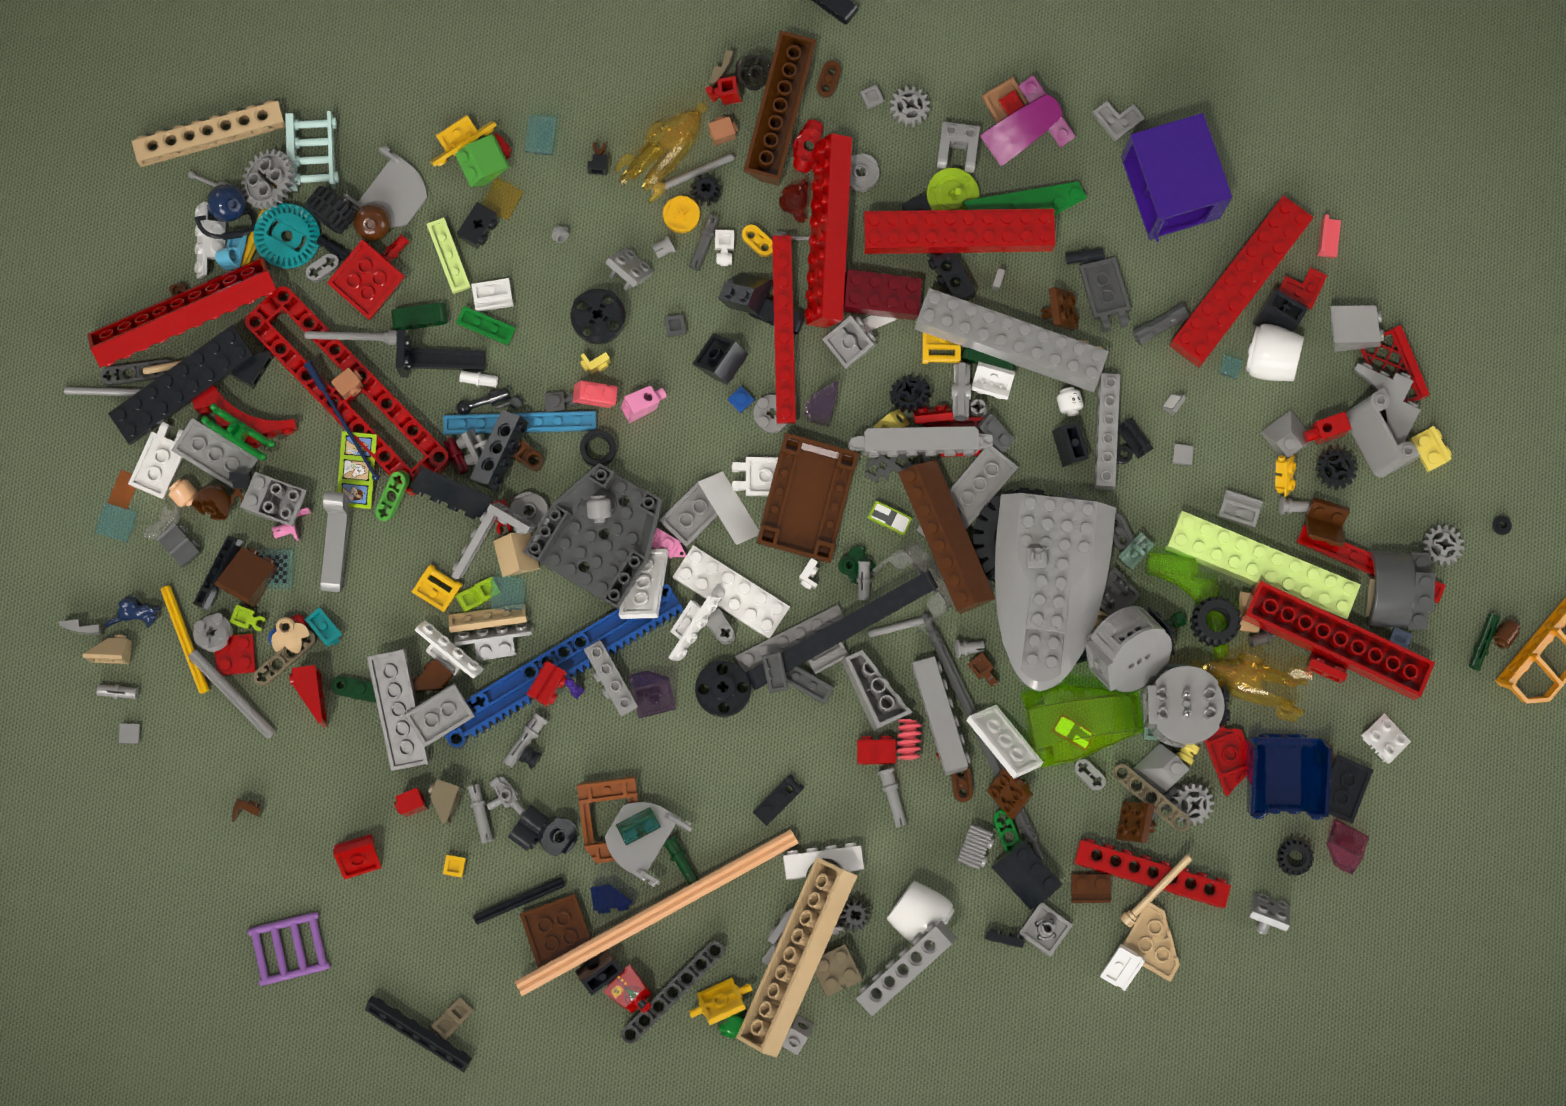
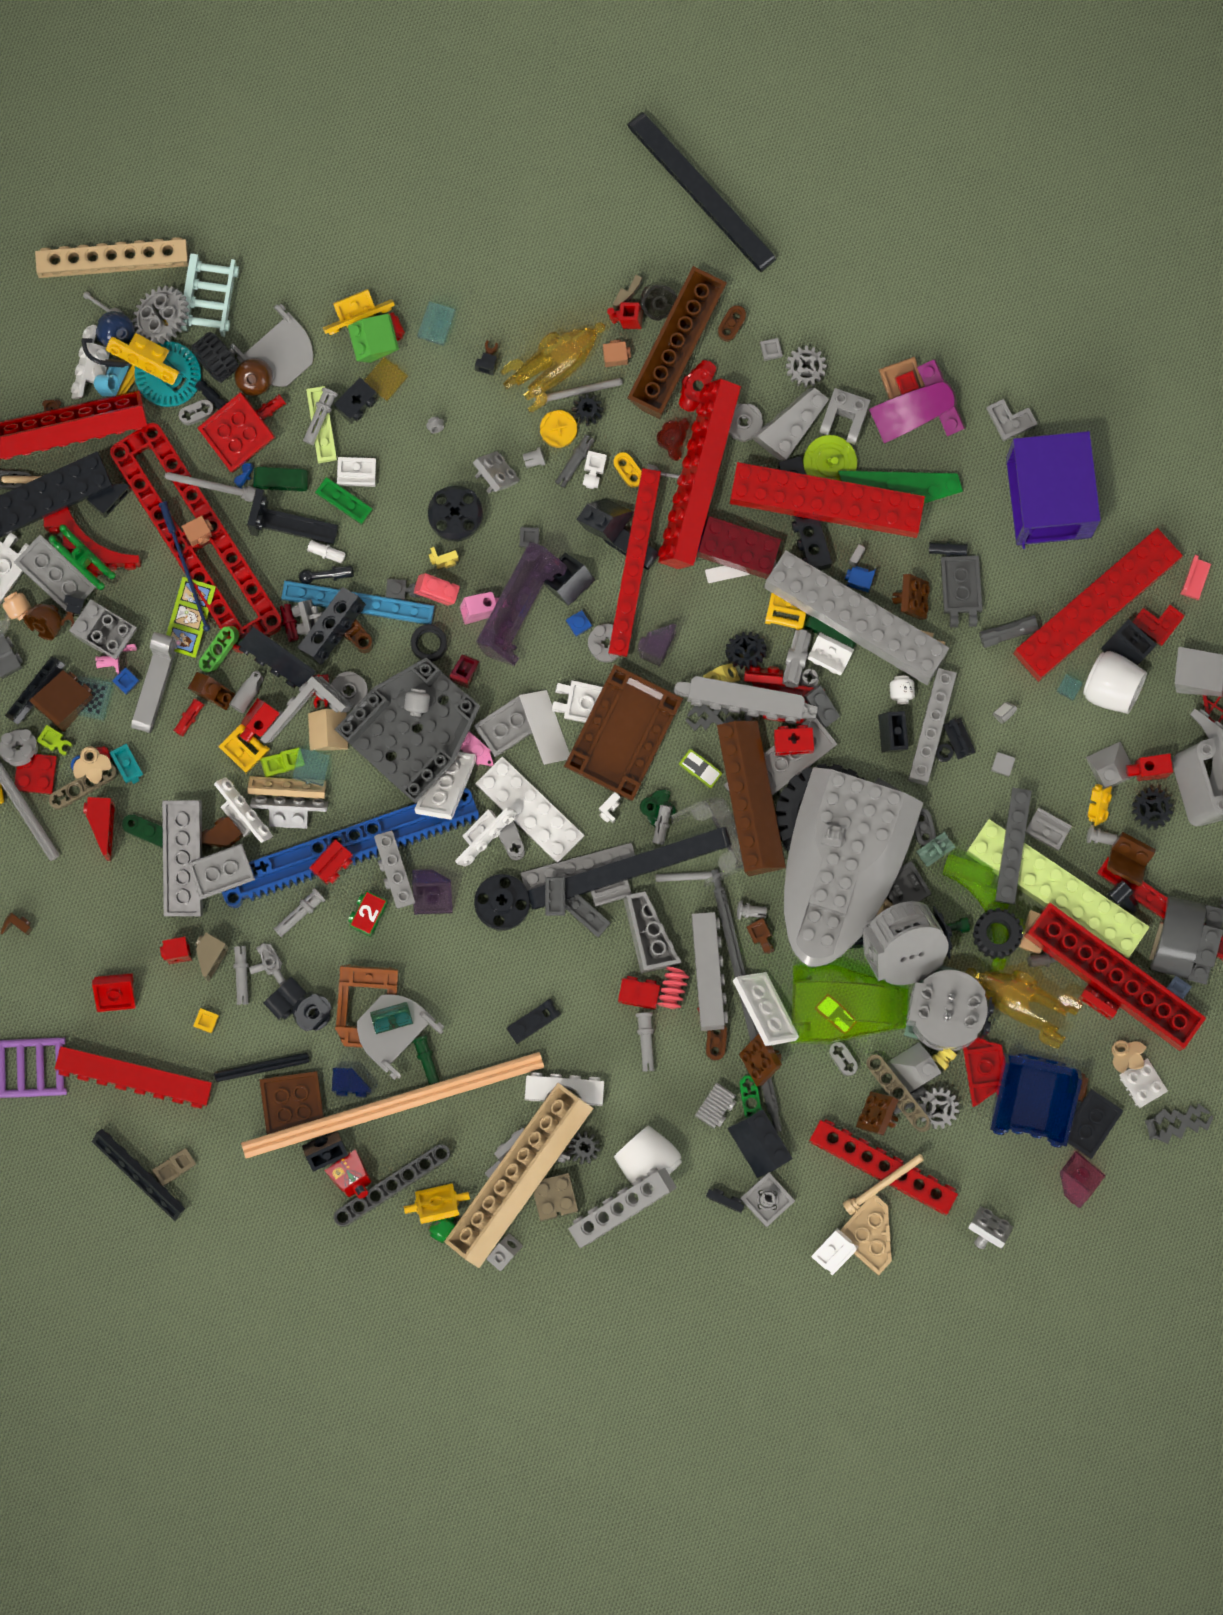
camera: 15 degrees right, 0 degrees up
dark grey hand [495,395,523,409] -> none
black wheel [519,745,543,770] -> none
dark purple piece [565,678,584,700] -> none
light grey plate [822,315,878,369] -> none
reddish brown plate [1071,874,1111,903] -> none
black tyre [1276,840,1314,876] -> none
none -> red brick [55,1046,213,1109]
none -> yellow bracket [106,333,179,385]
none -> blue plate [112,667,140,695]
none -> red pin [173,699,204,737]
none -> reddish brown slope [188,672,235,710]
none -> light grey piece [229,671,263,714]
none -> blue piece [234,463,254,488]
none -> red torso [240,698,280,743]
none -> light grey pin [303,388,338,445]
none -> brick [348,891,388,938]
none -> dark red slope [450,655,479,688]
none -> clear purple windscreen [476,542,568,666]
none -> light grey wedge [750,388,829,461]
none -> red brick [773,725,814,756]
none -> blue window [845,566,876,593]
none -> dark grey plate [995,788,1032,905]
none -> black piece [1107,881,1138,914]
none -> tan plate [1112,1040,1146,1073]
none -> dark grey piece [1145,1104,1213,1144]

